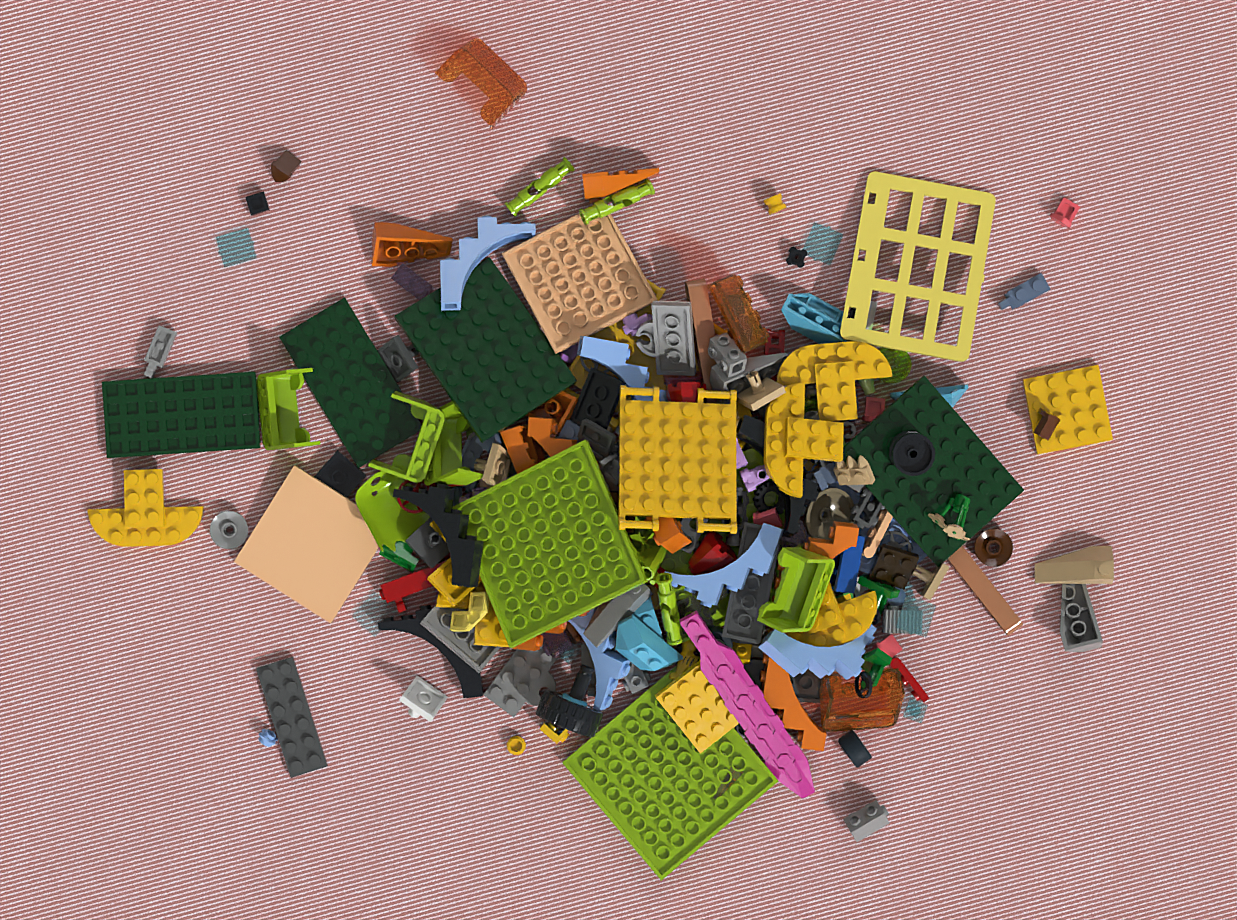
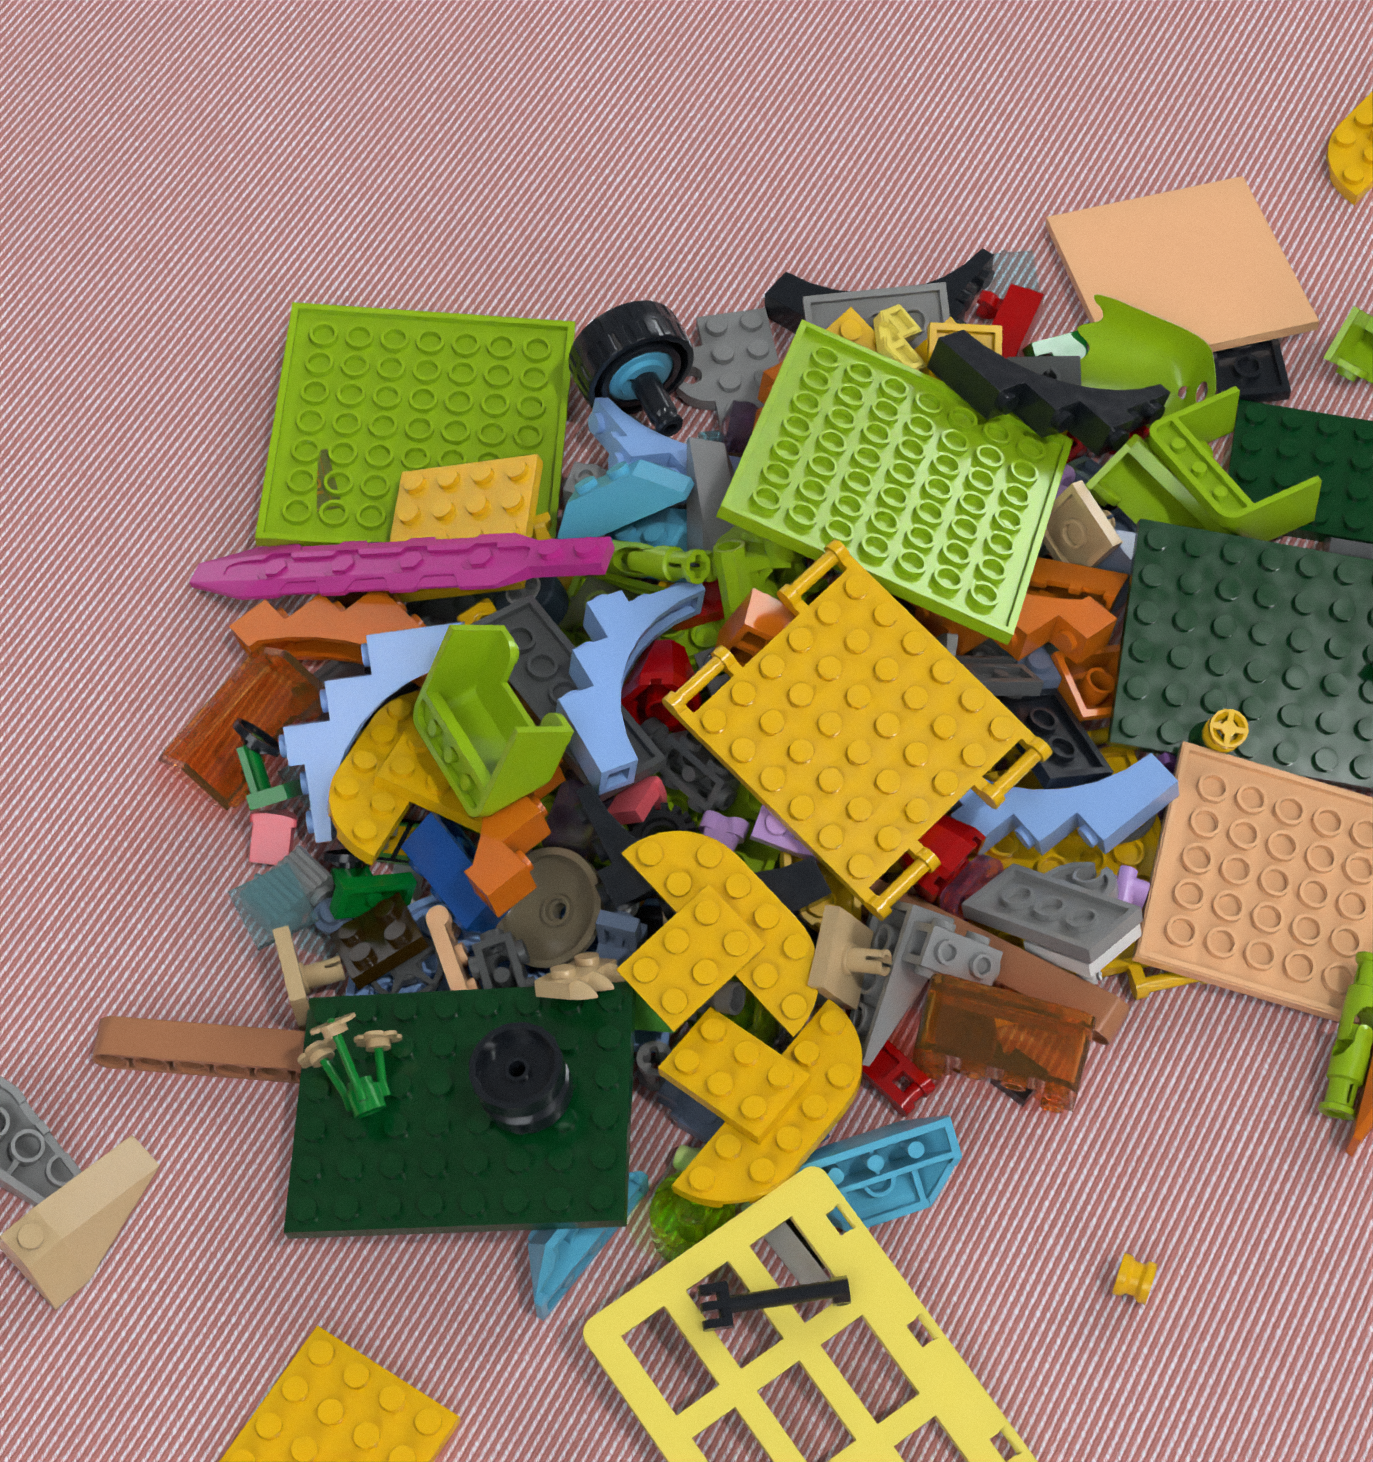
camera: 135 degrees right, 30 degrees down
light grey dish [210,511,248,549] -> none
dark grey plate [256,657,328,778] -> none
light blue plate [258,729,278,747] -> none
white tile [399,676,448,722] -> none
yellow plate [507,736,526,755] -> none
black plate [786,247,807,268] -> none
clear light blue piece [803,222,843,265] -> none
black wheel [838,730,872,768] -> none
light grey brick [843,800,890,842] -> none
coral tile [862,397,885,422] -> none
red plate [890,657,930,702] -> none
clear light blue plate [903,698,928,723] -> none
reddish brown dish [974,528,1013,567] -> none
reddish brown tile [1033,407,1060,440] -> none
none -> black hinge [697,1275,851,1332]
none -> yellow wheel [1202,709,1249,754]

